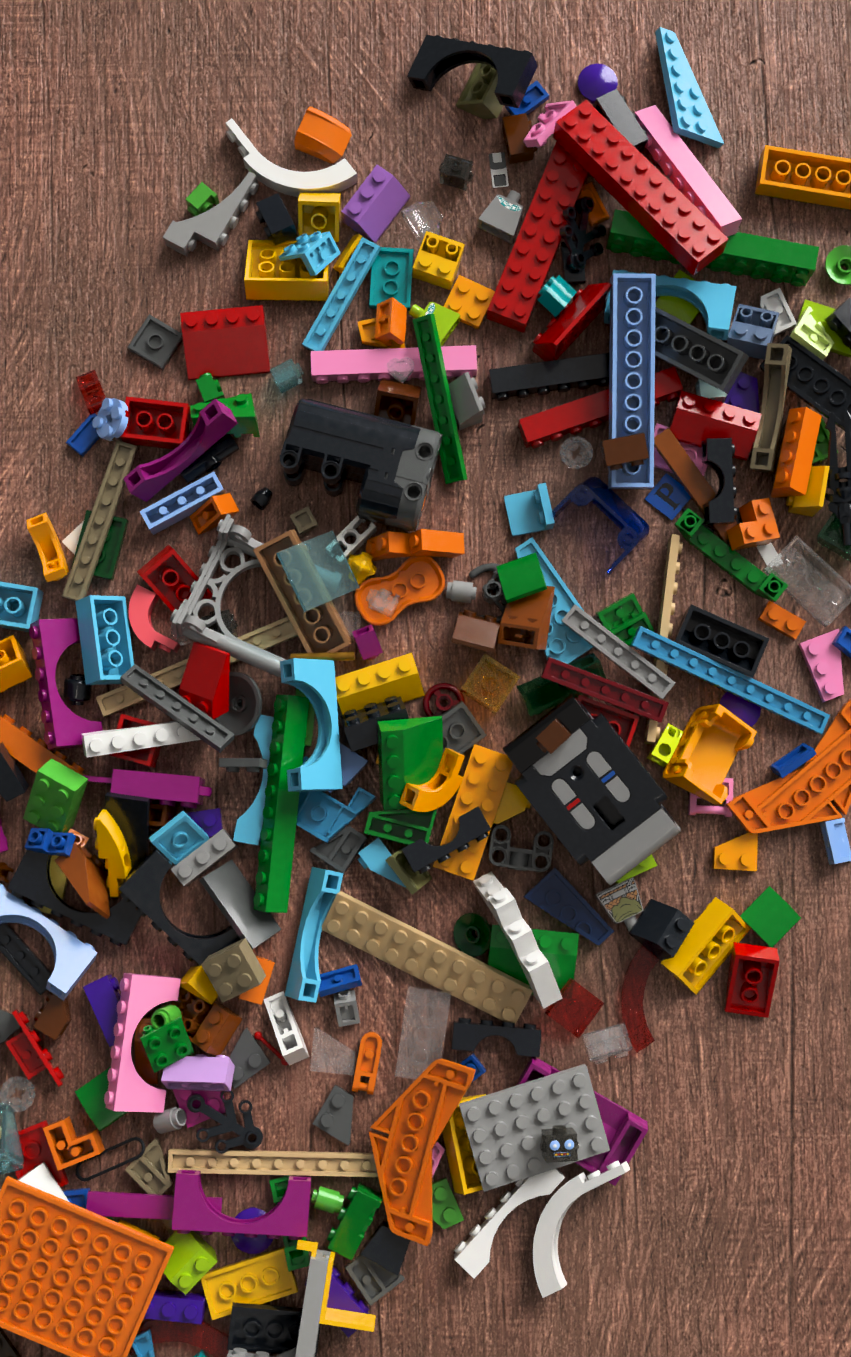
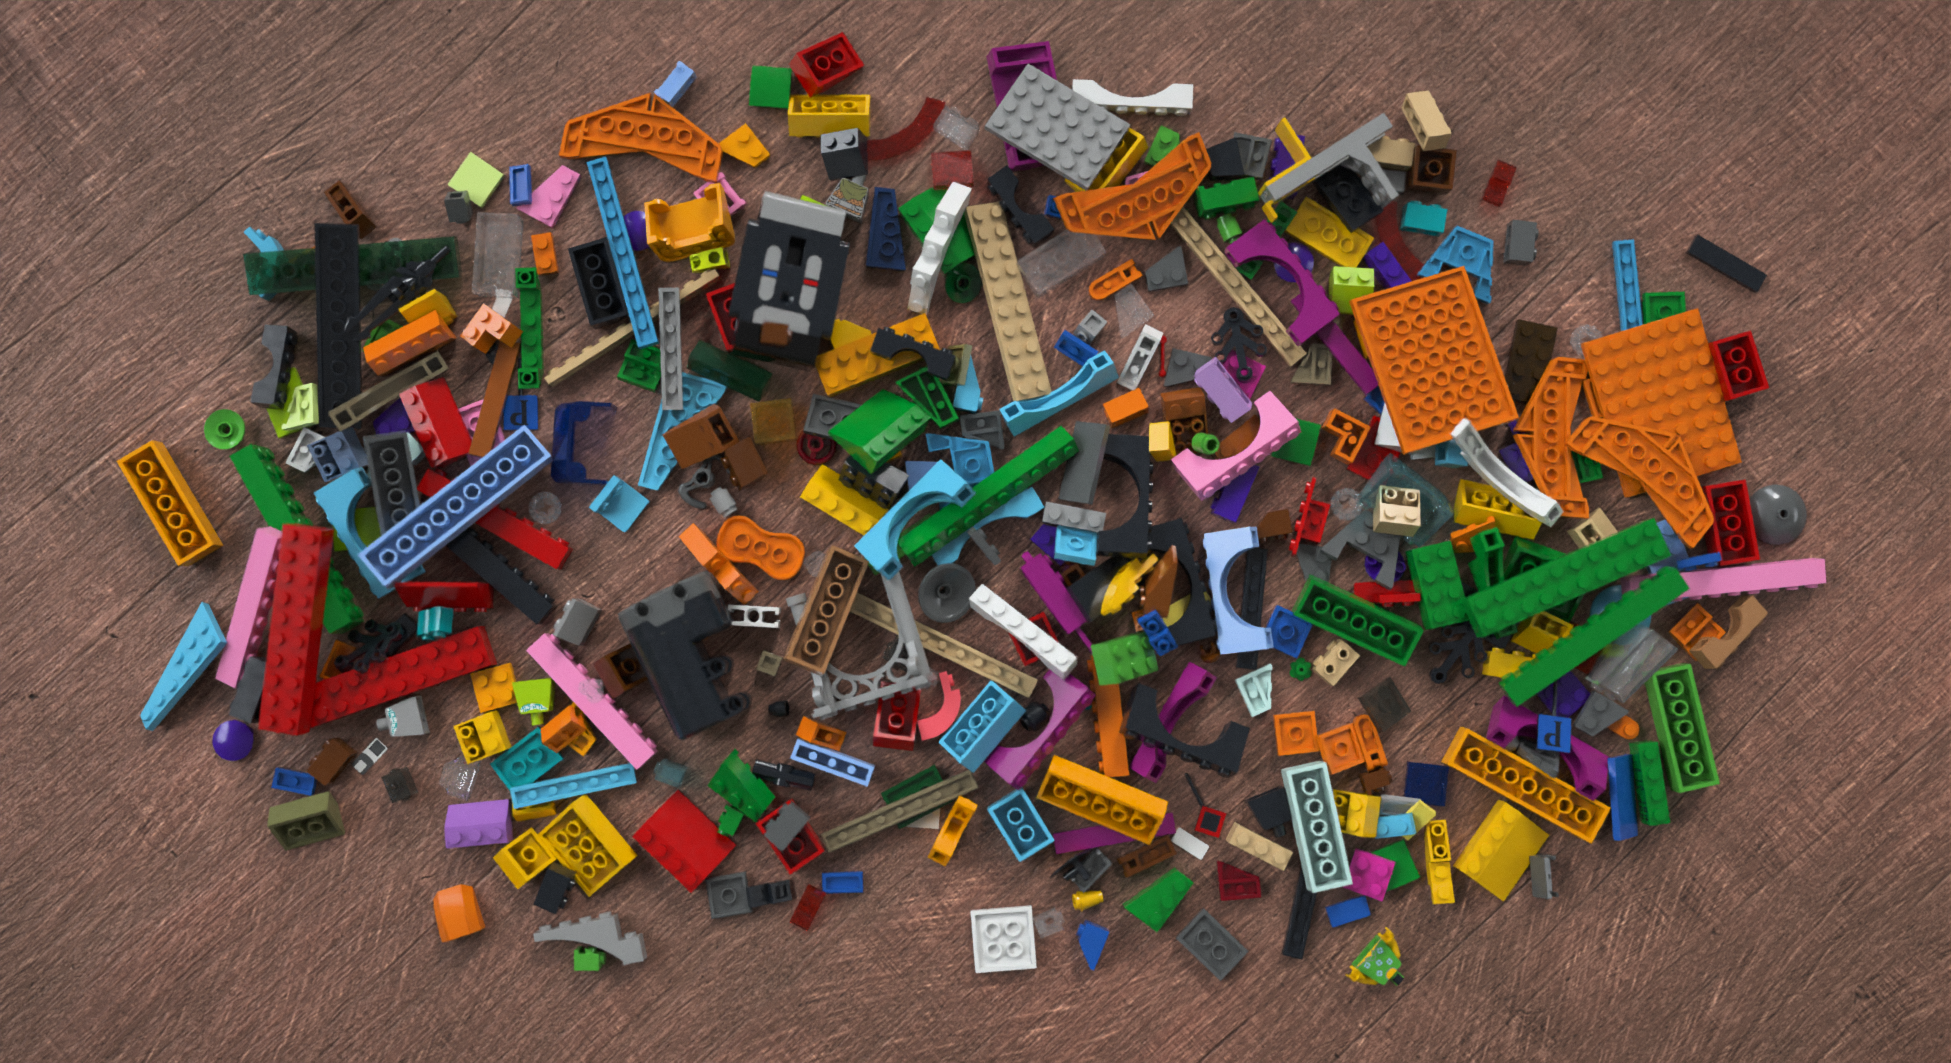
camera: 135 degrees left, 5 degrees up
black piece [75,1137,145,1182] -> none
light blue plate [92,398,128,441] -> none
dark grey plate [120,664,234,753] -> none
magenta arch [123,399,238,502] -> none
green hinge [140,1017,194,1073] -> none
light grey brick [153,1107,187,1134] -> none
red slope [179,641,230,719] -> none
dark tan brick [201,938,266,1003] -> none
white arch [226,119,358,197] -> none
clear light blue piece [276,530,360,612] -> none
medium azure bracket [279,231,341,276] -> none
pearl gold bar [290,652,355,661] -> none
yellow rock [347,552,377,585] -> none
magenta brick [352,624,383,660] -> none
clear brick [366,588,400,618] -> none
light orange arch [399,748,465,812] -> none
black arch [407,35,538,108] -> none
green plate [412,314,467,484] -> none
dark grey beam [488,825,554,872] -> none
green slope [496,552,547,603] -> none
bright pink wing [523,100,577,148] -> none
white arch [533,1160,630,1298] -> none
clear smoke head [540,1125,579,1163] -> none
dark red plate [541,657,669,723] -> none
reddish brown brick [600,433,649,471] -> none
black arch [701,438,737,525] -> none
blue tile [770,743,817,778] -> none
none -> black slope [746,879,792,908]
none -> dark grey brick [764,801,811,851]

